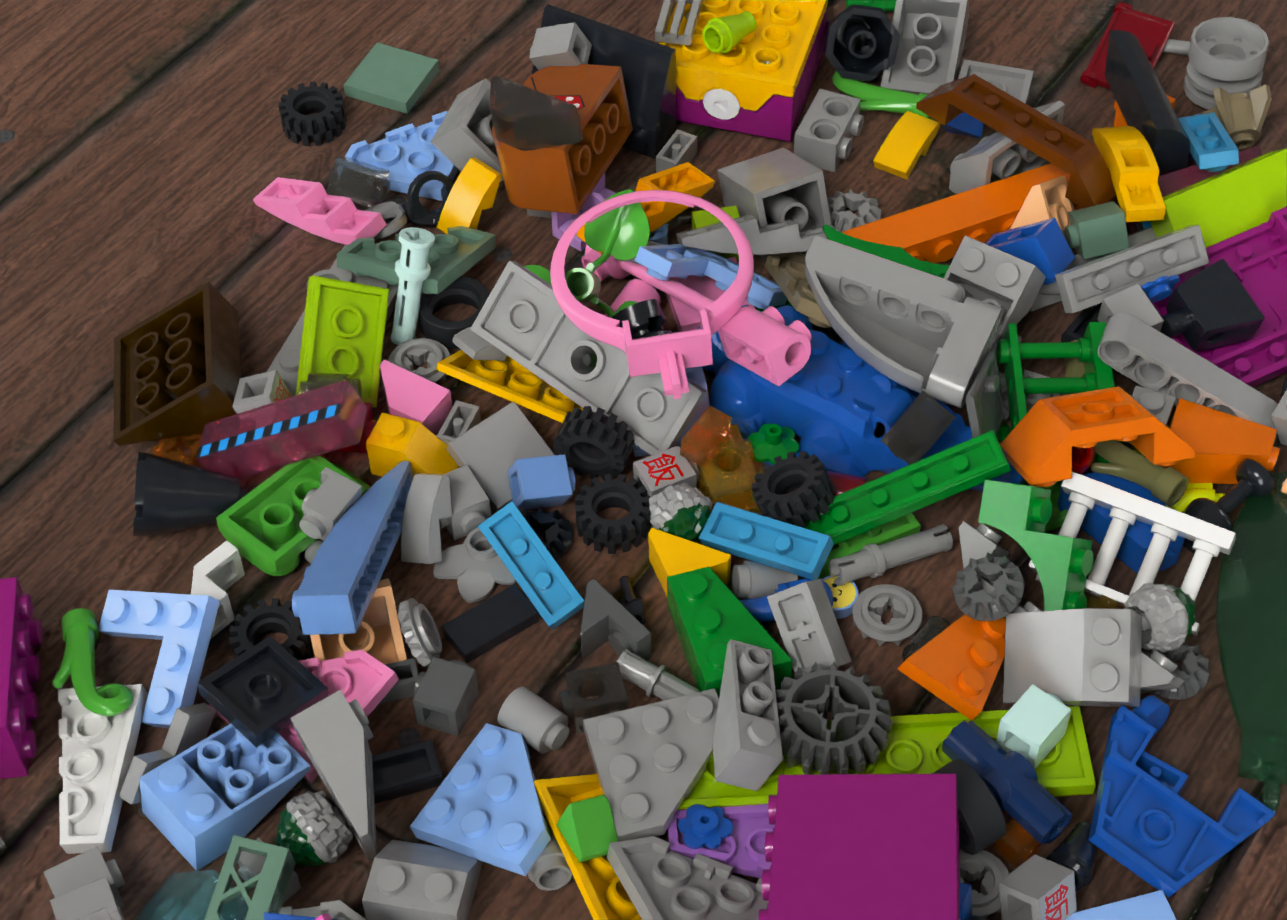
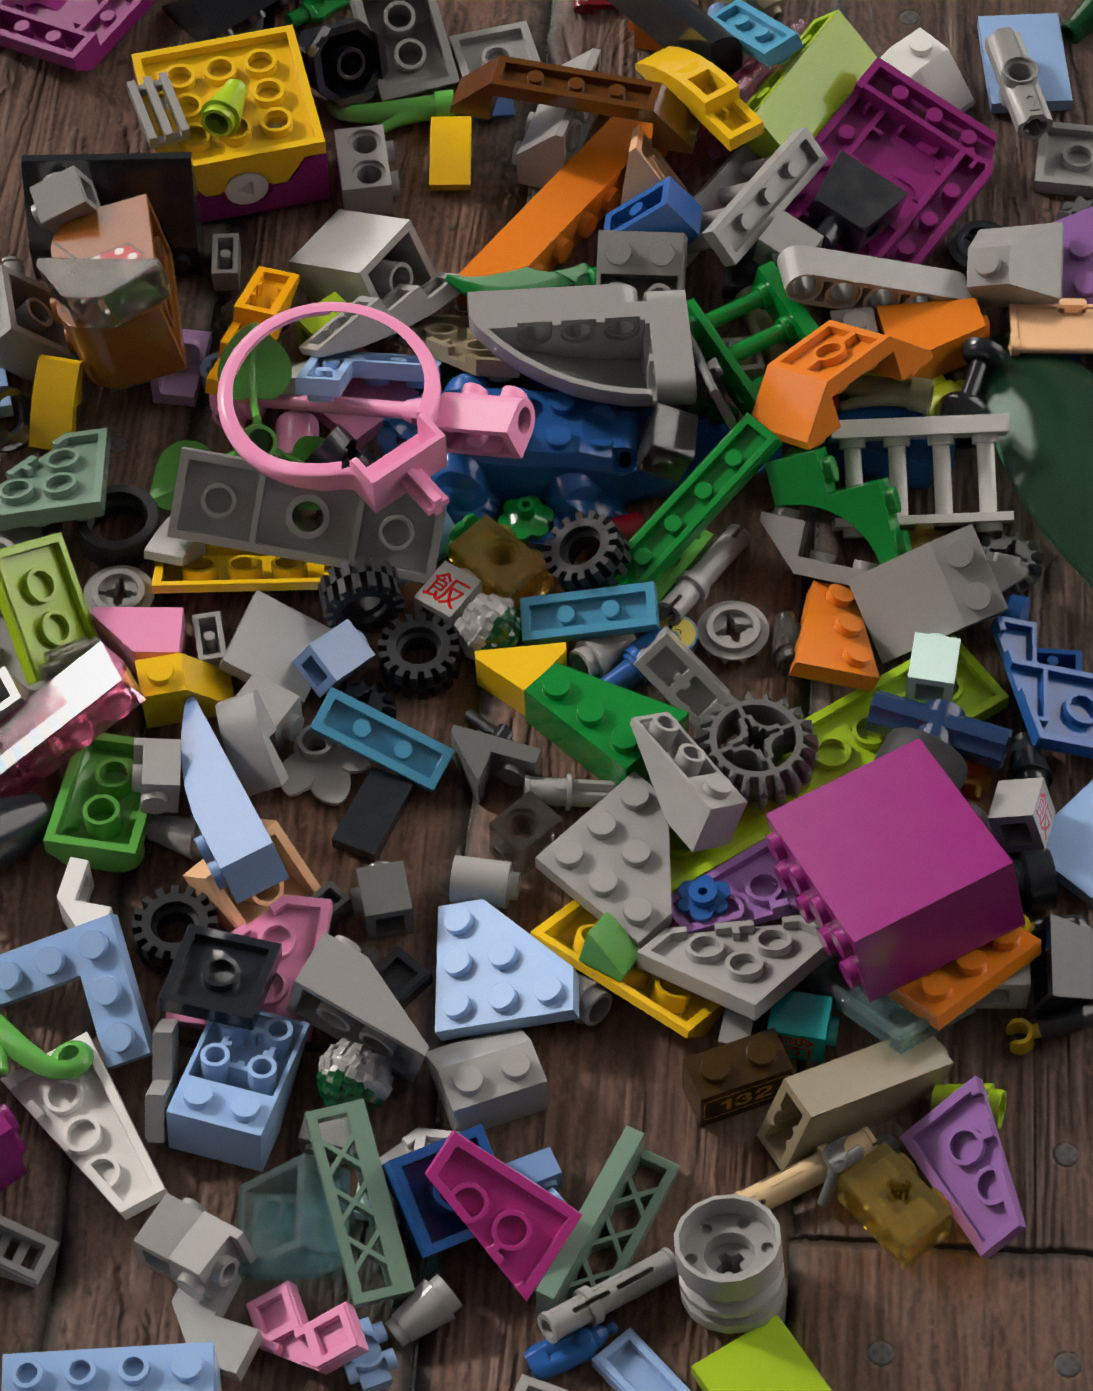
camera: 30 degrees left, 5 degrees up
light aqua pin [390,227,435,345] -> none
light grey gear [398,598,442,667] -> none
clear orange piece [680,406,732,467] -> none
light grey gear [827,188,881,232] -> none
dark grey gear [952,552,1024,621] -> none
sand green brick [1065,201,1129,259] -> none
light grey piece [1125,582,1195,653] -> none
blue plant [1141,275,1180,302] -> none

